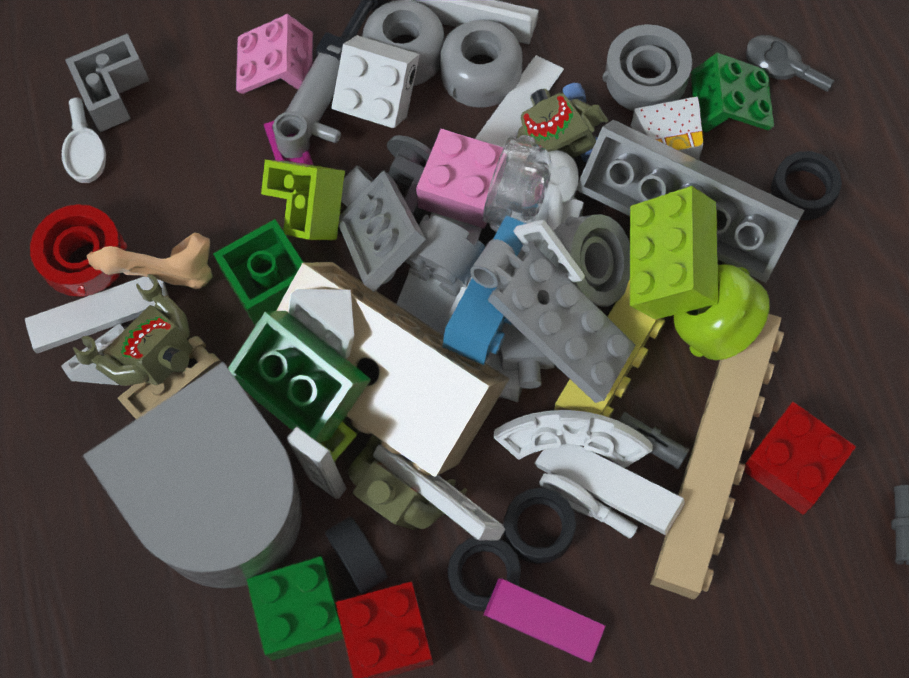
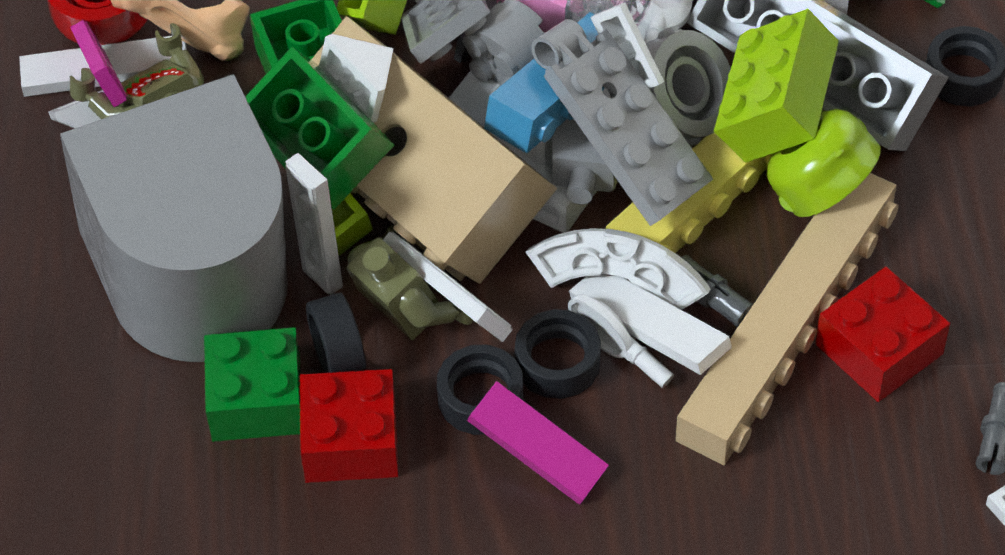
camera: 10 degrees right, 15 degrees down
none -> dark pink tile [70,20,127,107]

